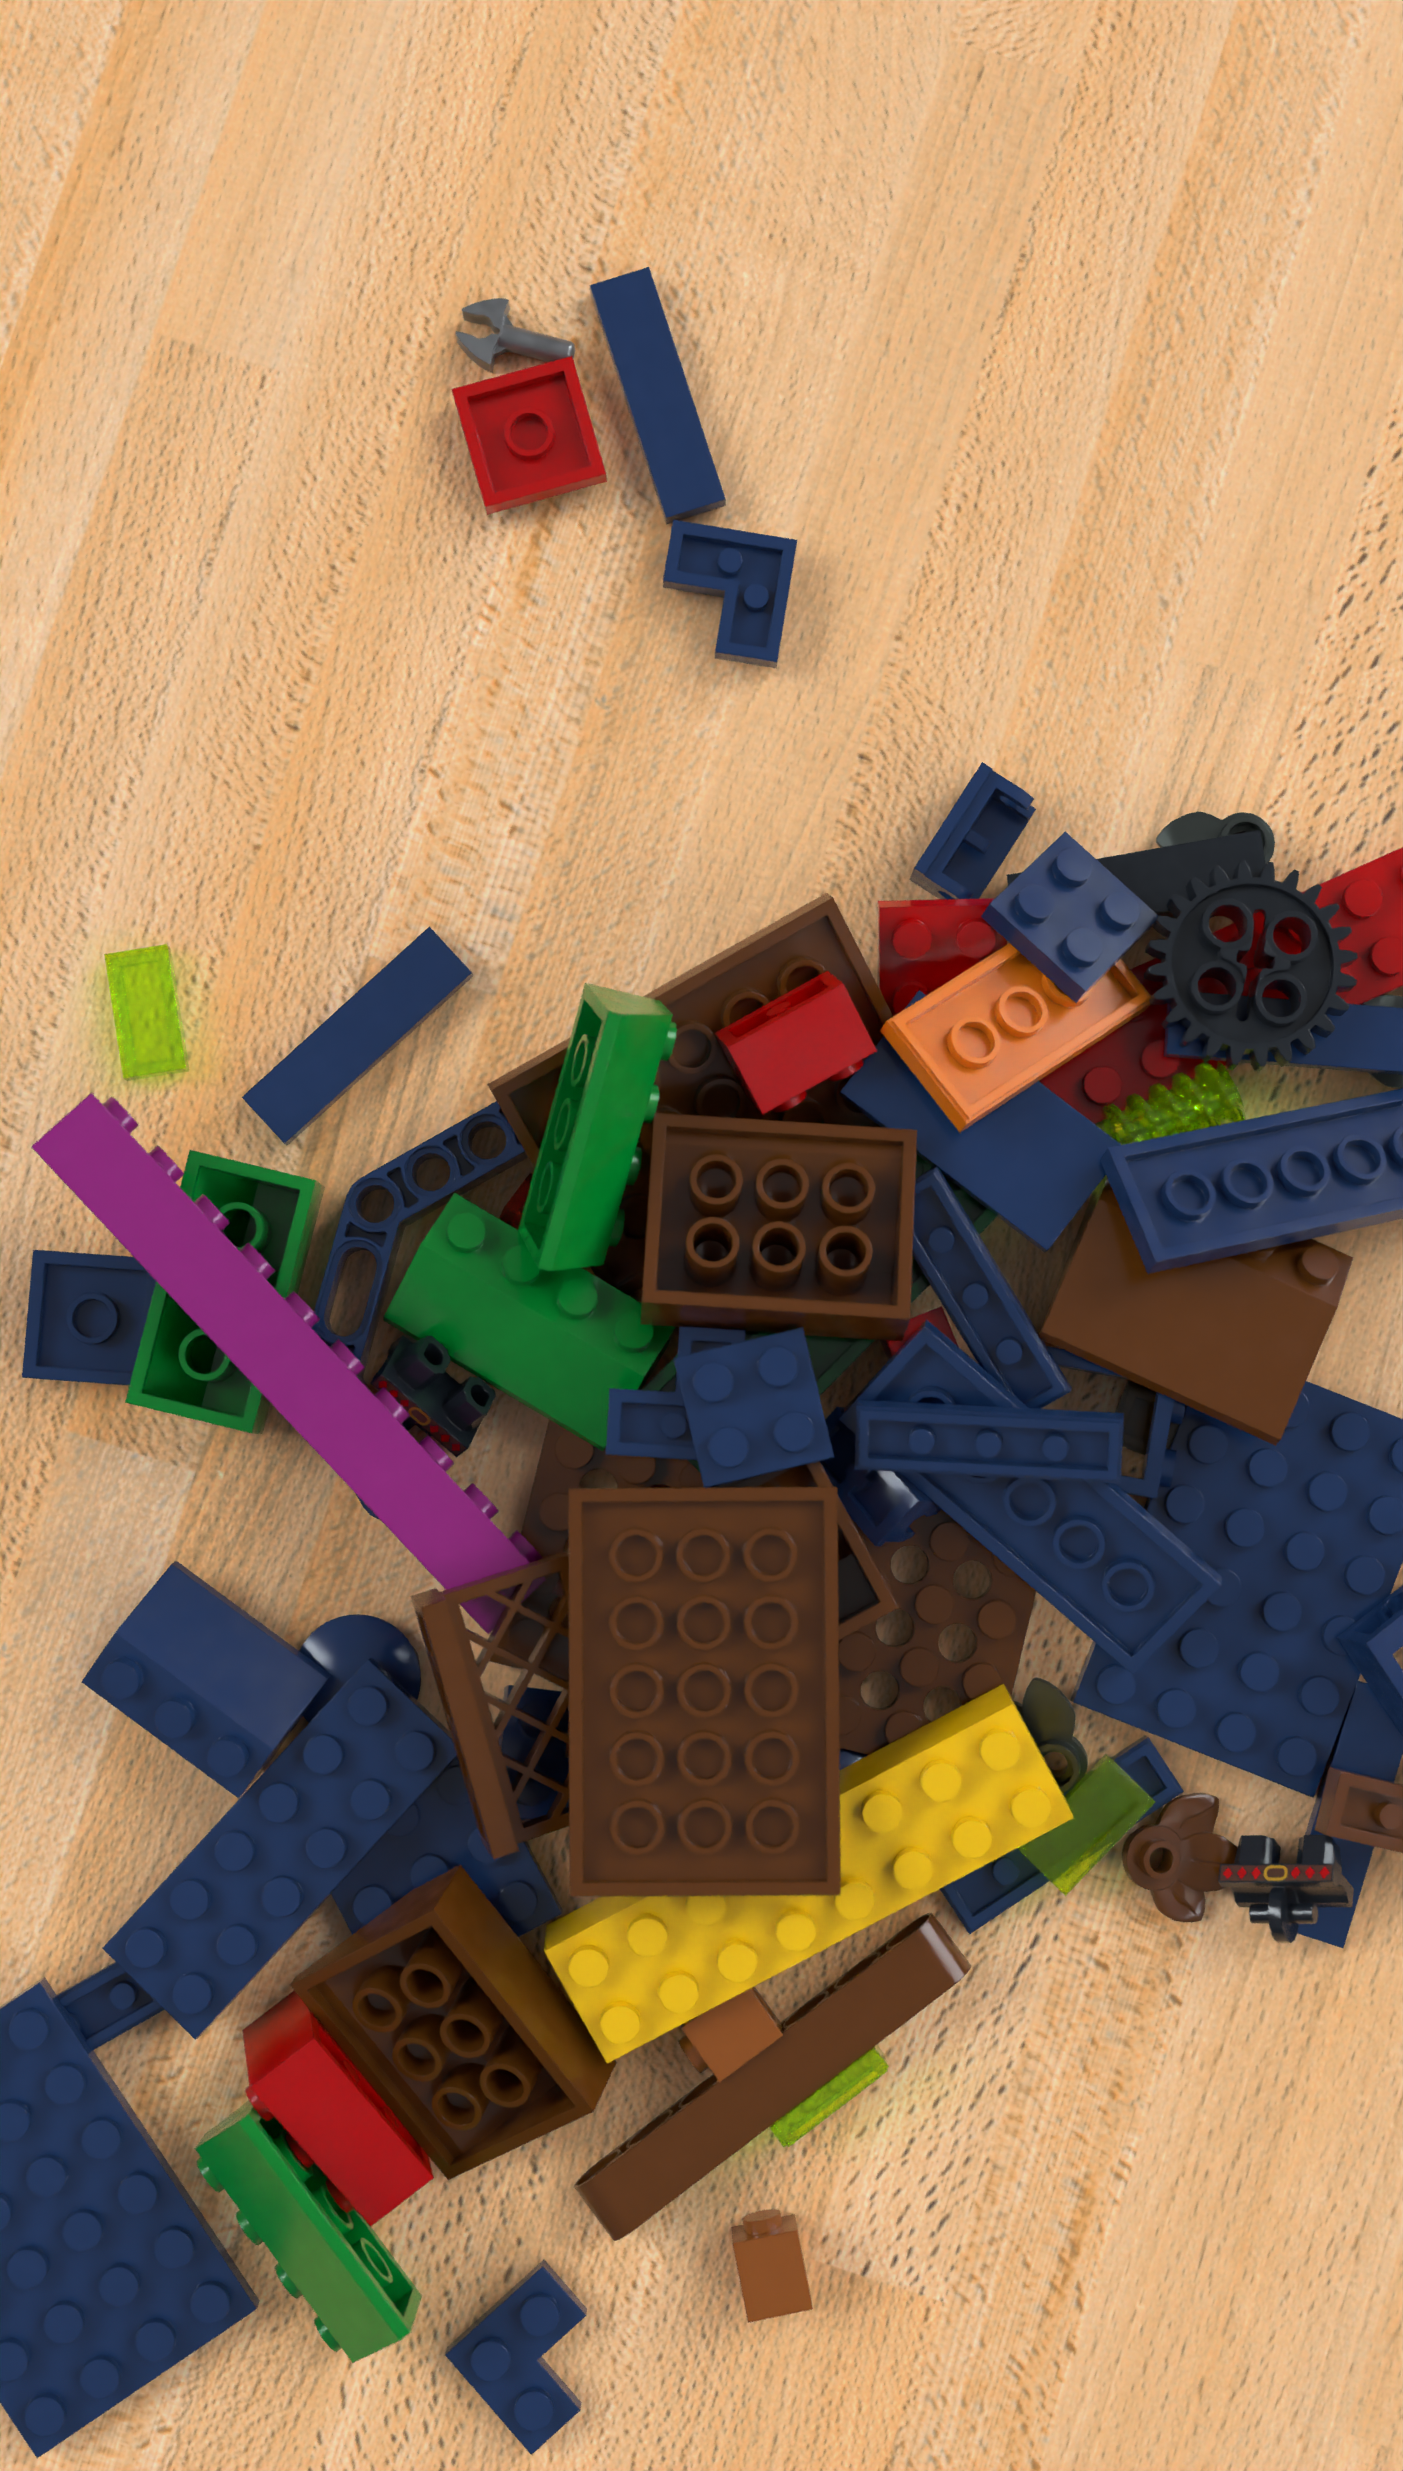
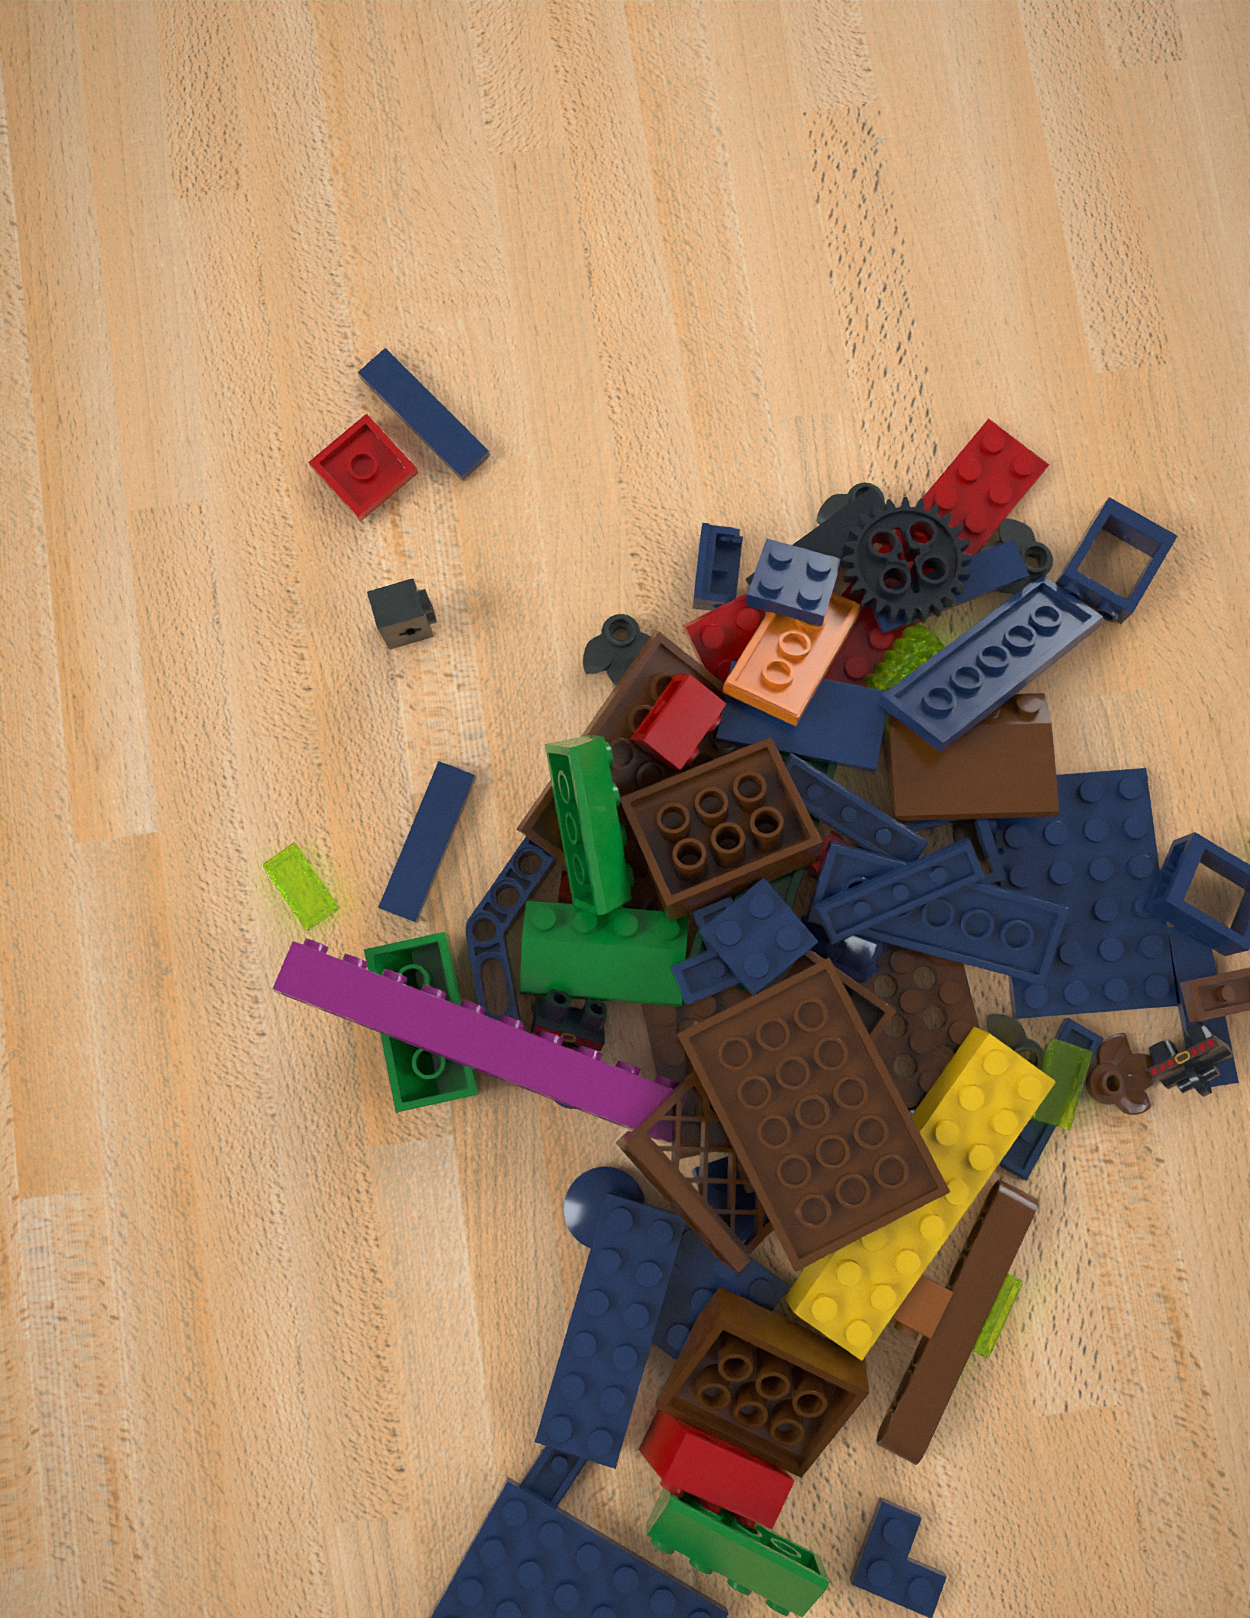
camera: 20 degrees left, 5 degrees down
dark blue plate [22,1250,156,1386] -> none
dark blue slope [82,1561,331,1799] -> none
flat silver bar [456,298,575,372] -> none
dark blue plate [663,520,797,668] -> none
dark orange brick [731,2209,813,2323] -> none
none -> pearl dark grey brick [367,578,437,650]
none -> pearl dark grey plate [583,614,650,686]

